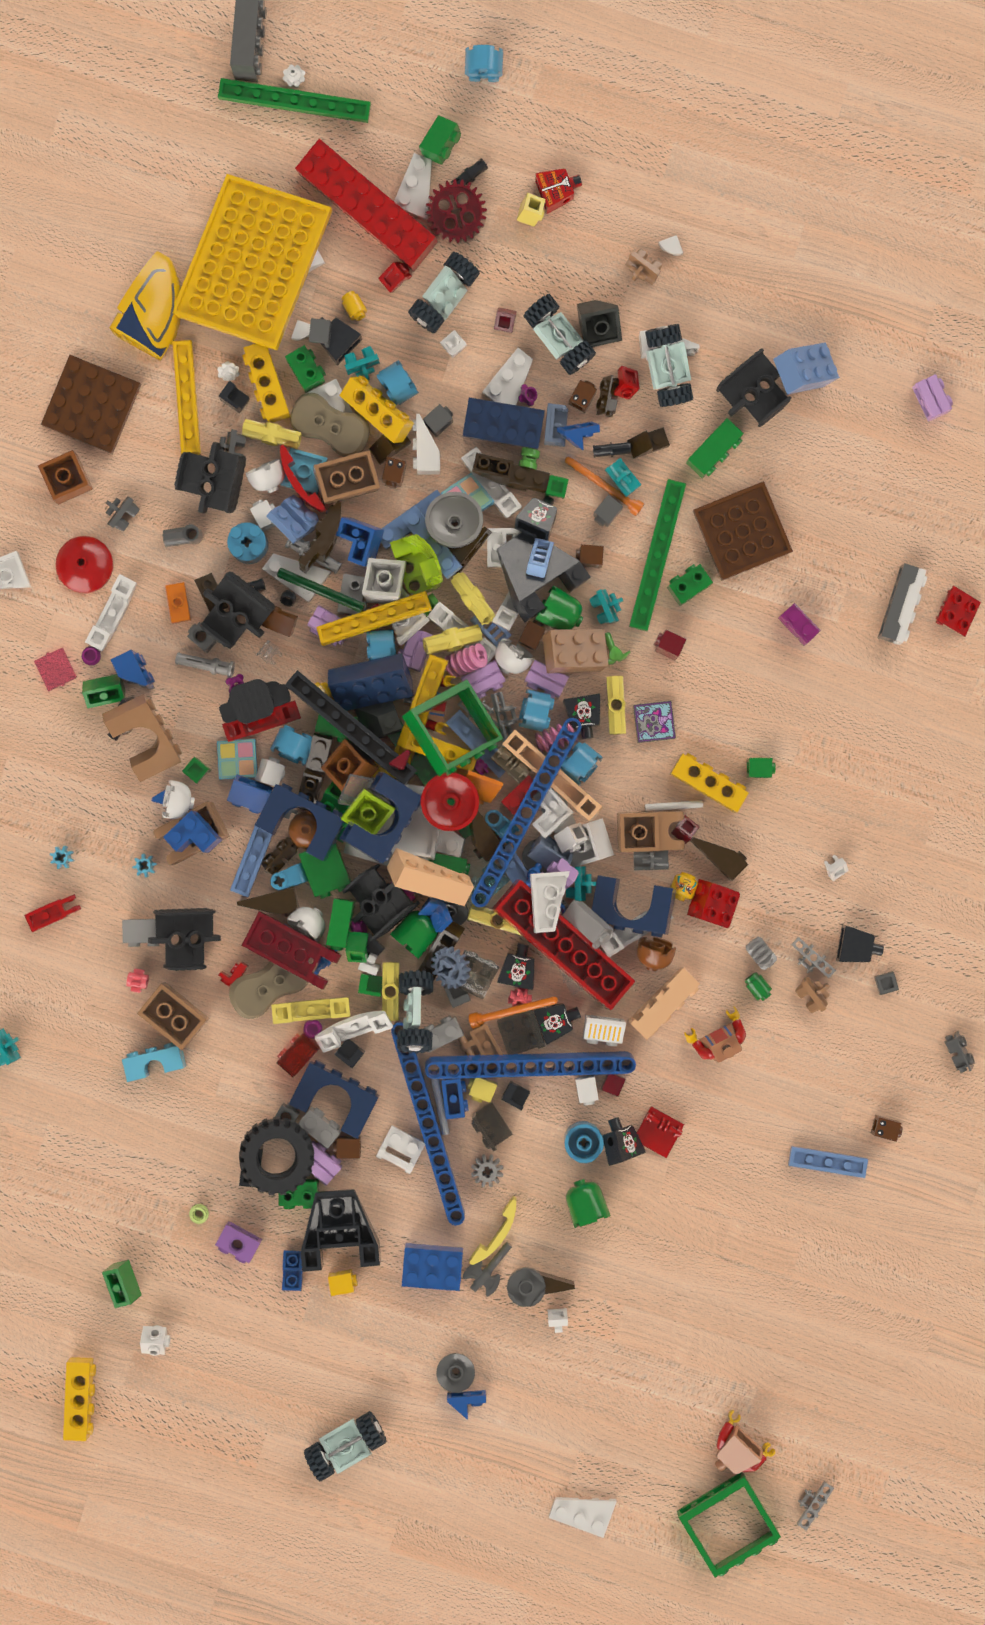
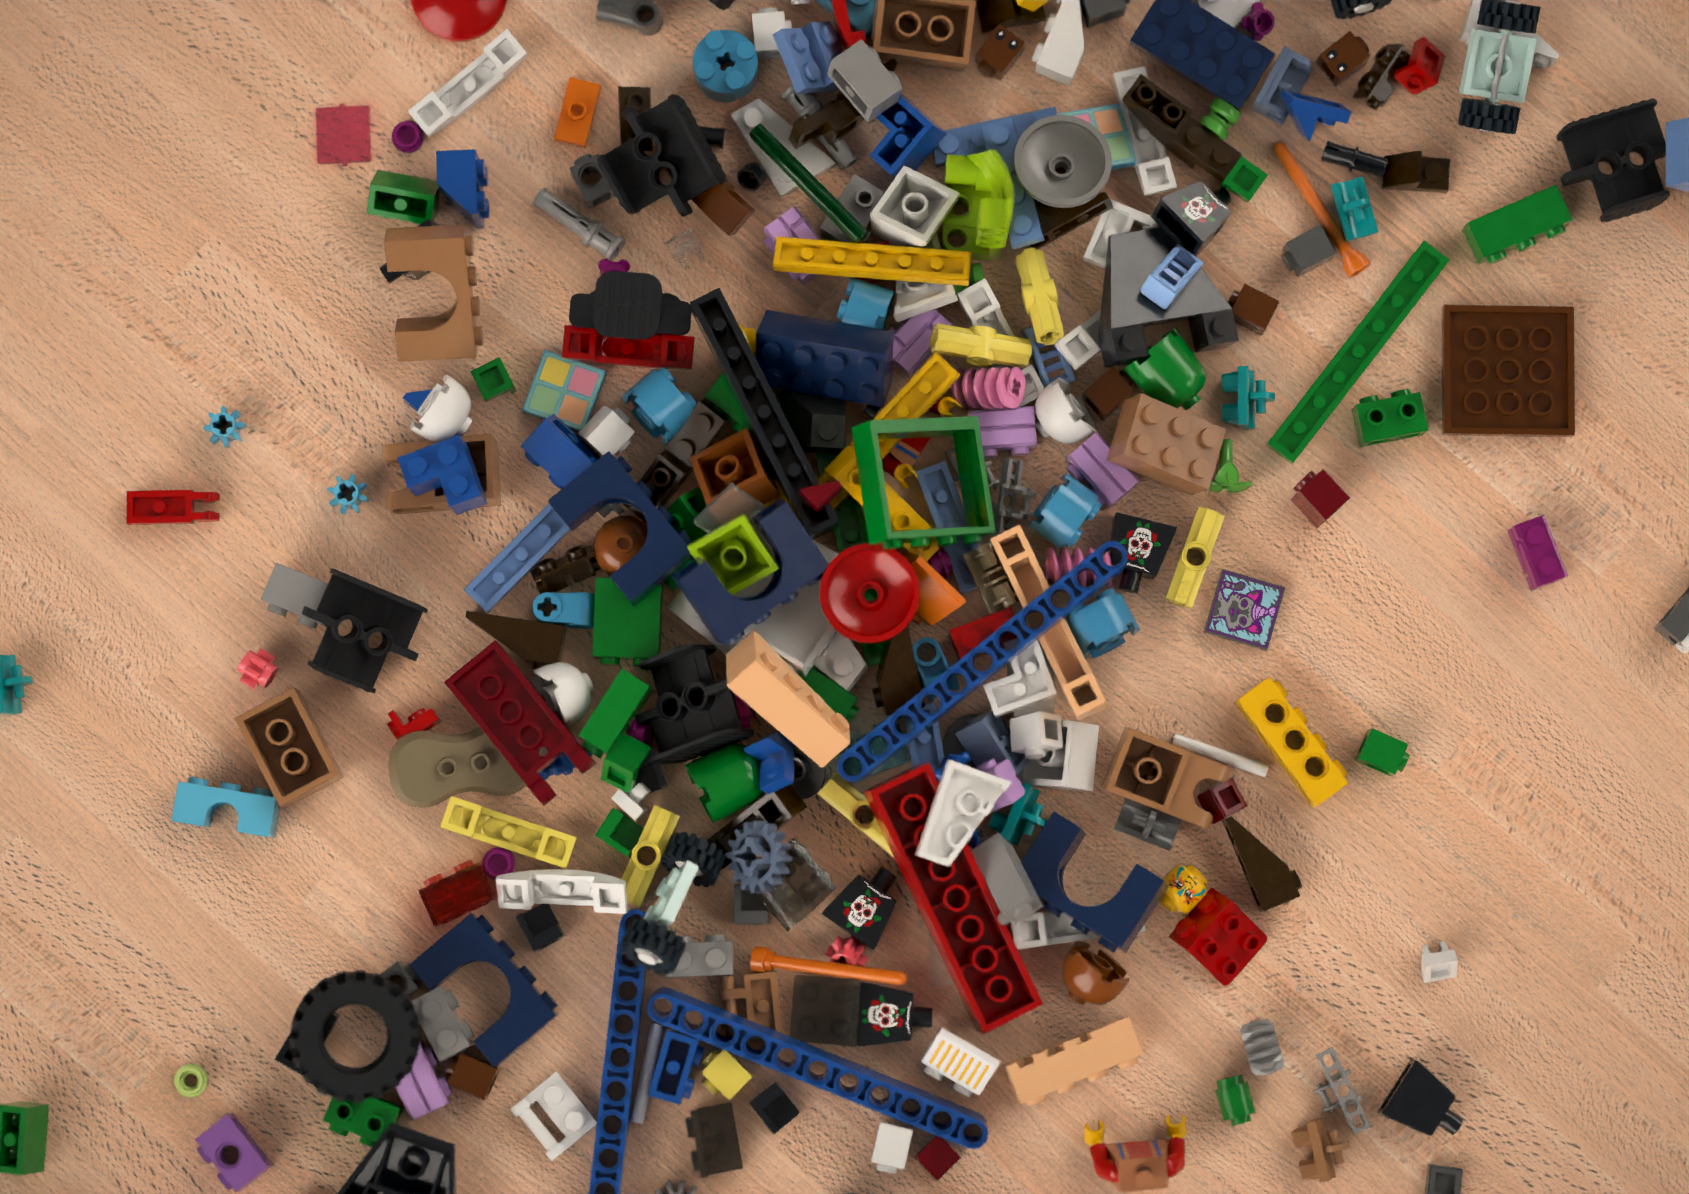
camera: 25 degrees right, 5 degrees down
none -> light grey brick [827,39,903,123]

